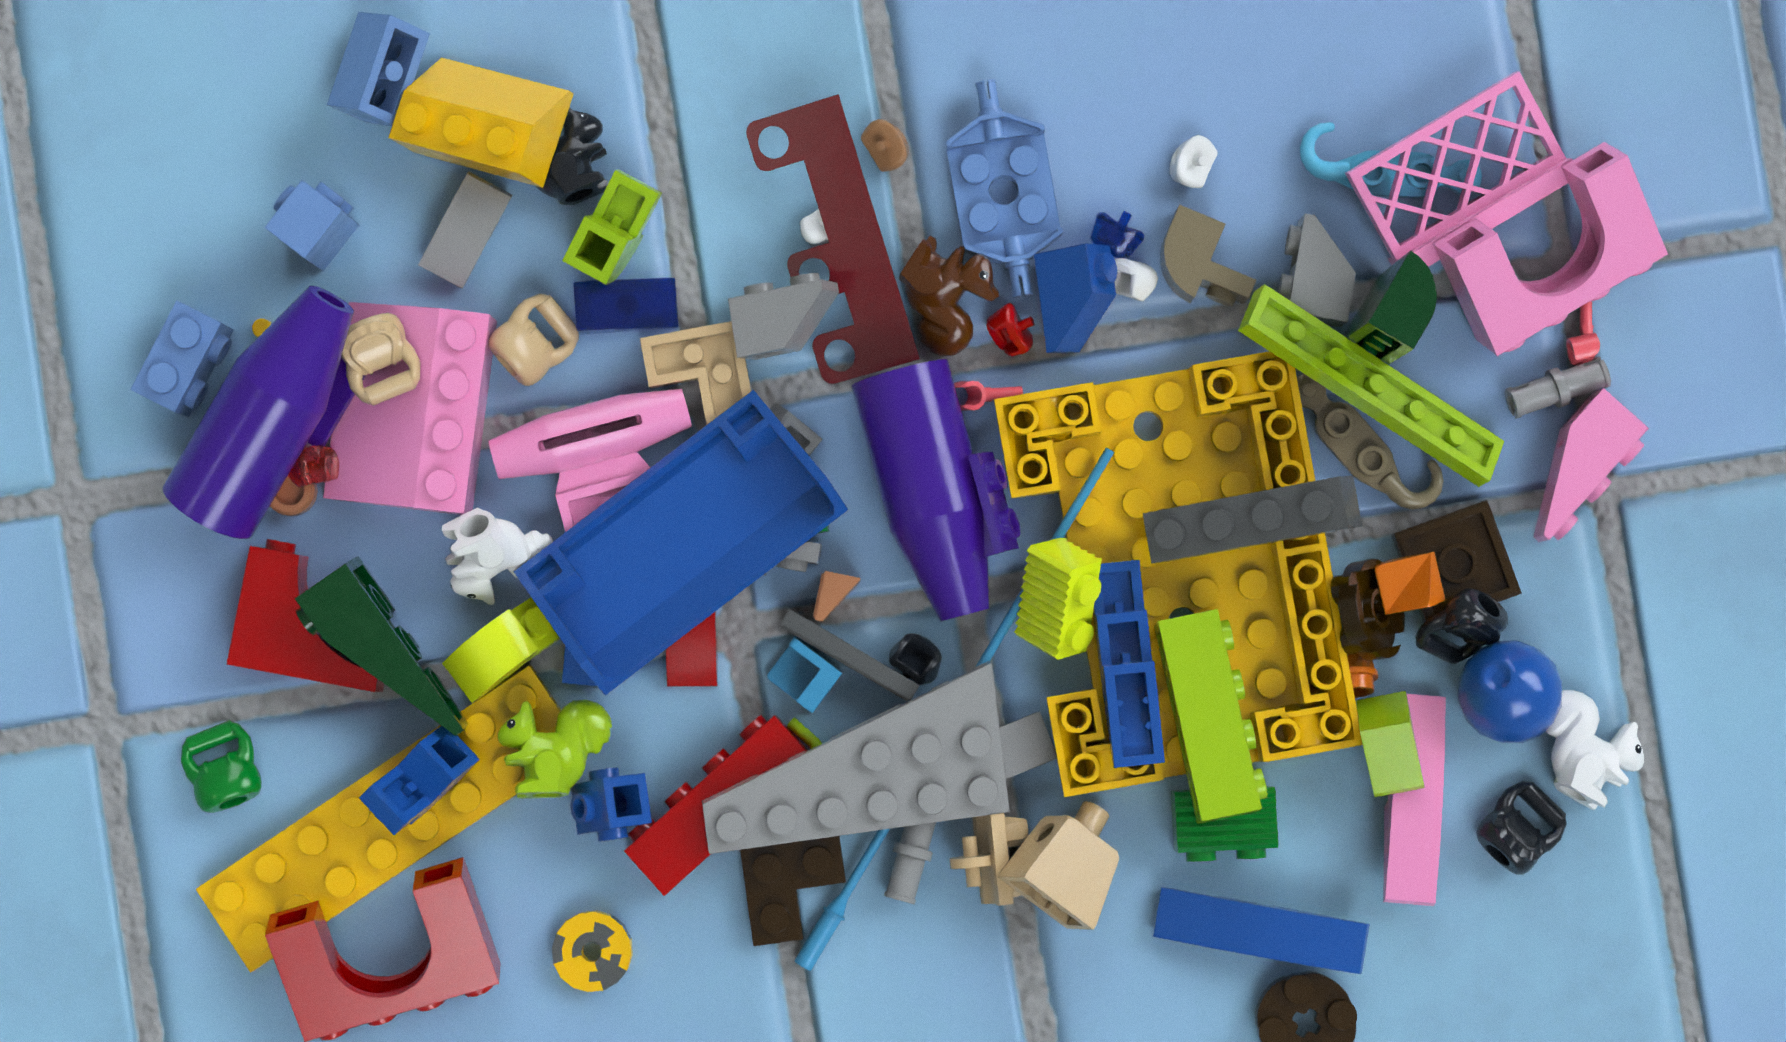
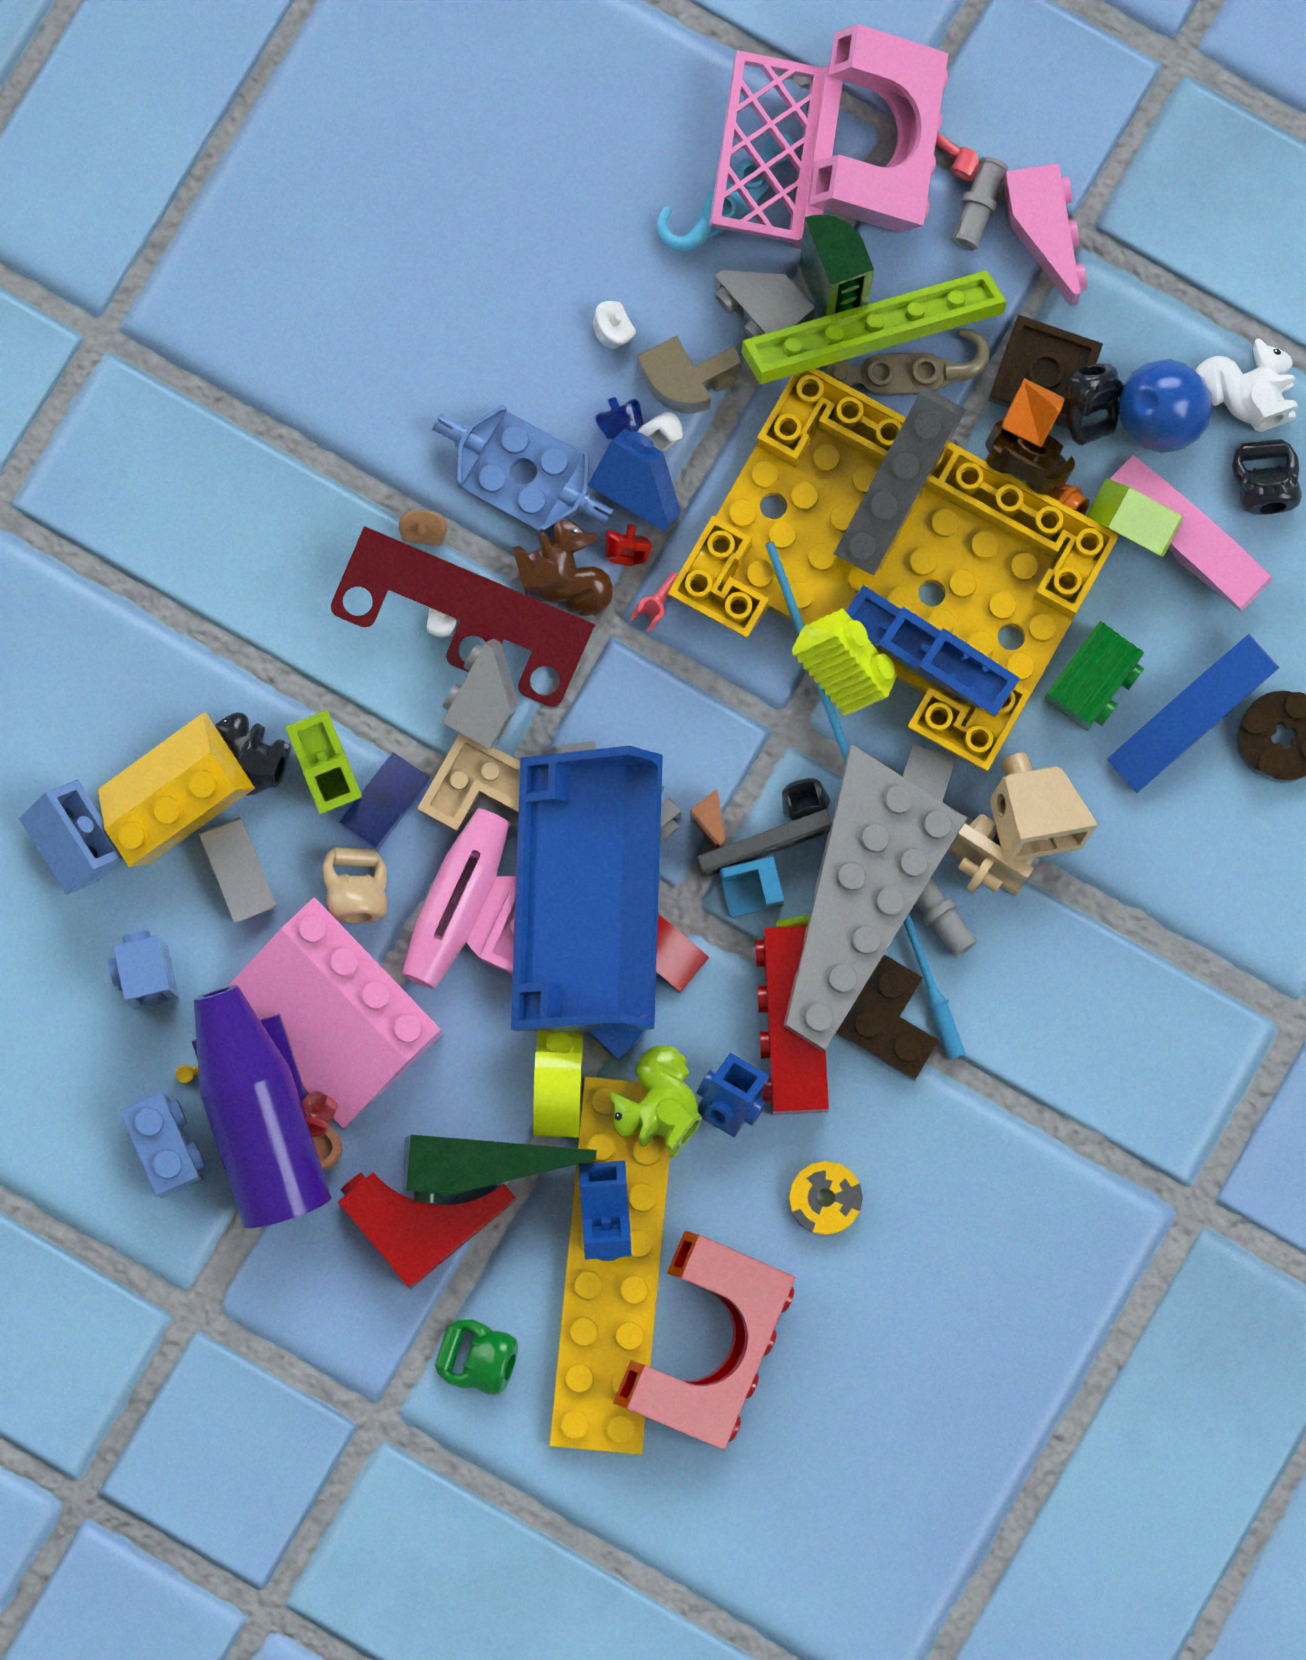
camera: 50 degrees left, 5 degrees down
tan piece [341,313,421,406] -> none
white animal [442,507,553,605] -> none
dark purple piece [851,359,1020,622] -> none
lime brick [1154,609,1267,824] -> none

